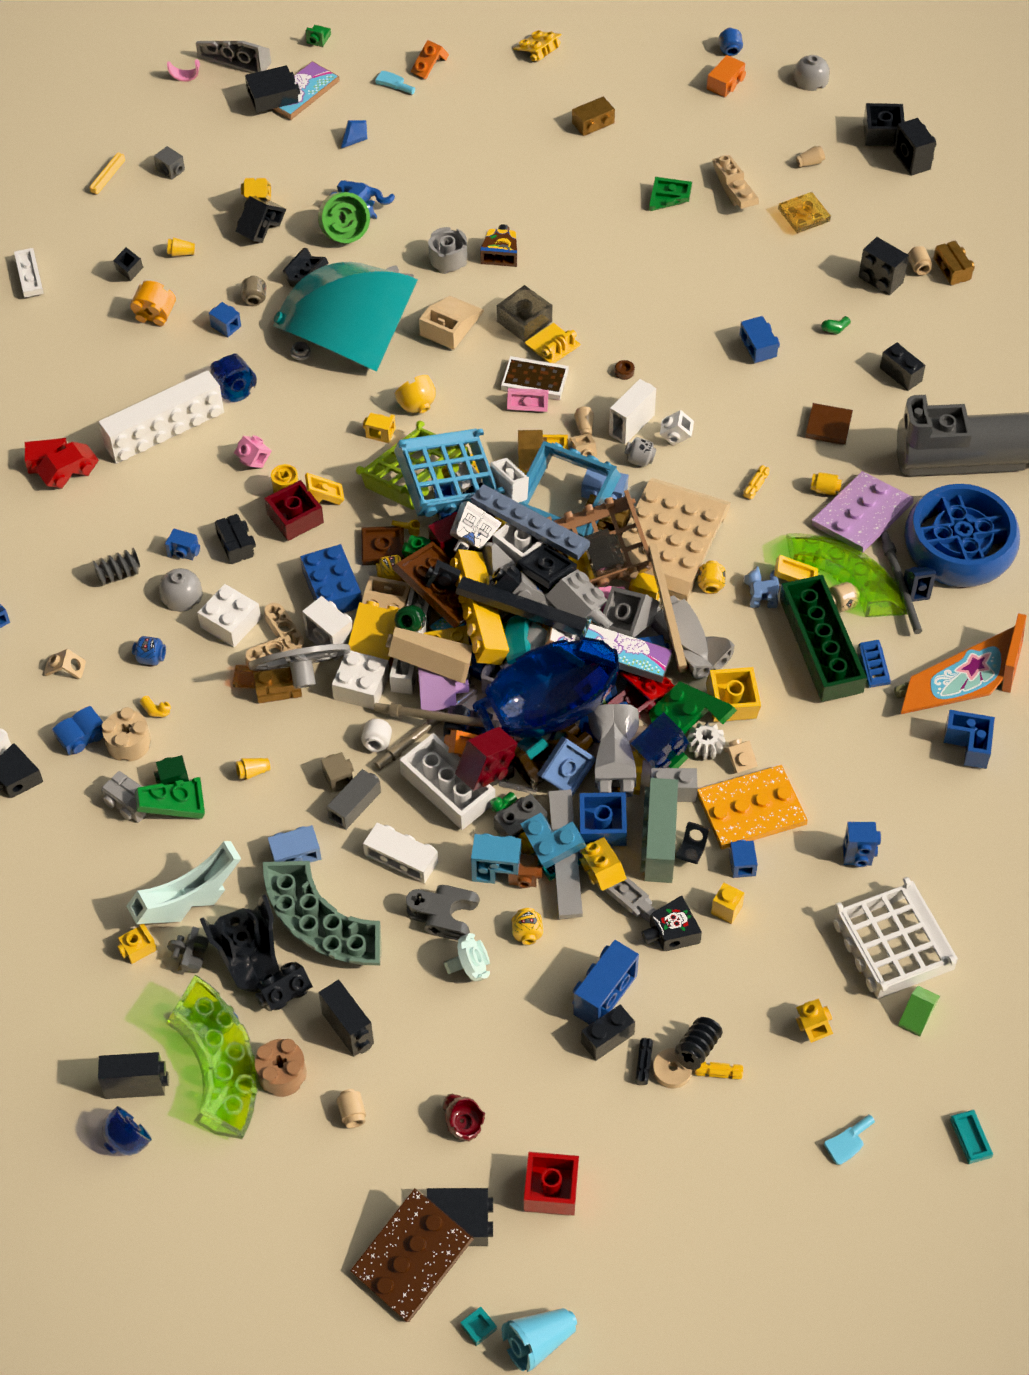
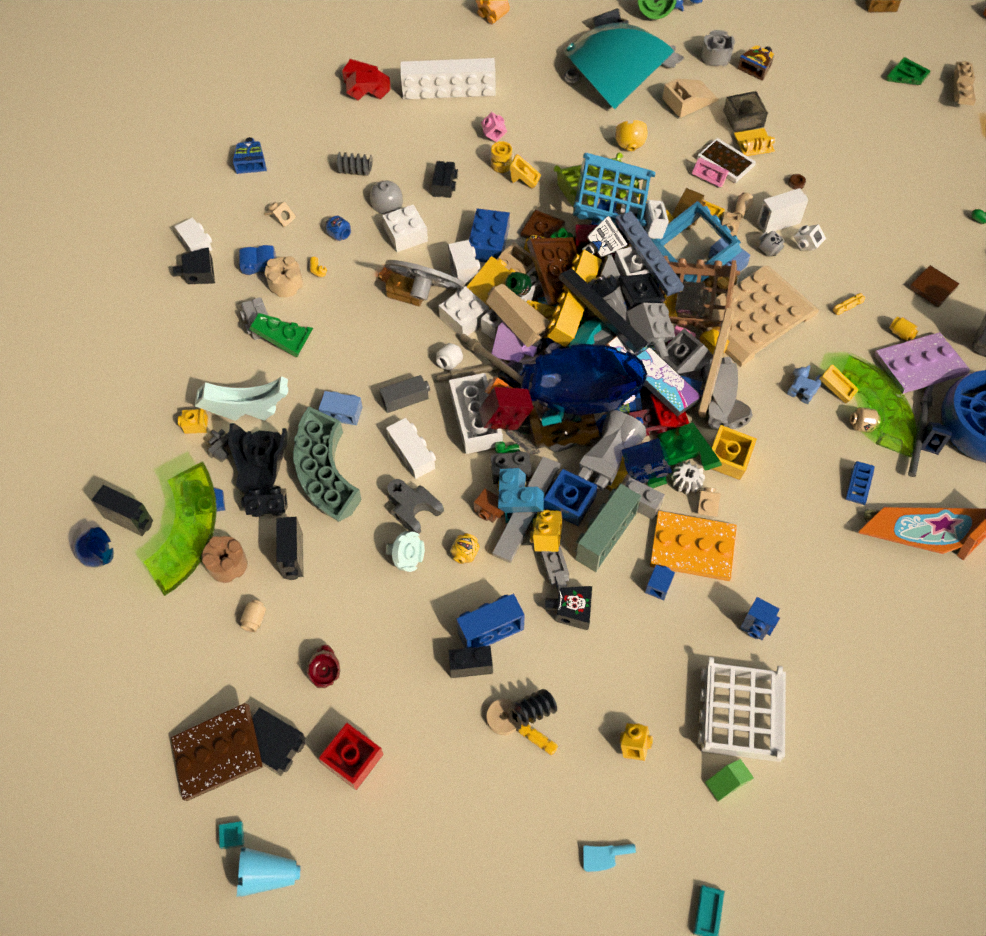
camera: 30 degrees right, 5 degrees up
dark green brick [154,755,189,785] -> none
blue brick [165,528,200,560] -> none
blue brick [209,302,241,337] -> none
clear blue brick [210,353,257,402] -> none
yellow cone [235,758,270,780] -> none
dark tan head [241,276,267,306] -> none
tan beam [245,603,304,667] -> none
dark red brick [264,480,324,541] -> none
dark tan brick [321,752,354,793] -> none
yellow brick [363,413,396,443] -> none
yellow hand [391,519,420,536] -> none
black bracket [424,559,461,590] -> none
dark azure brick [471,833,521,884] -> none
medium blue tile [538,736,596,796] -> none
black axle [635,1038,653,1085] -> none
black bracket [676,822,710,864] -> none
yellow head [698,560,726,594] -> none
yellow brick [711,883,745,924] -> none
blue brick [739,316,780,363] -> none
dark green brick [779,575,867,702] -> none
blue brick [943,710,995,769] -> none

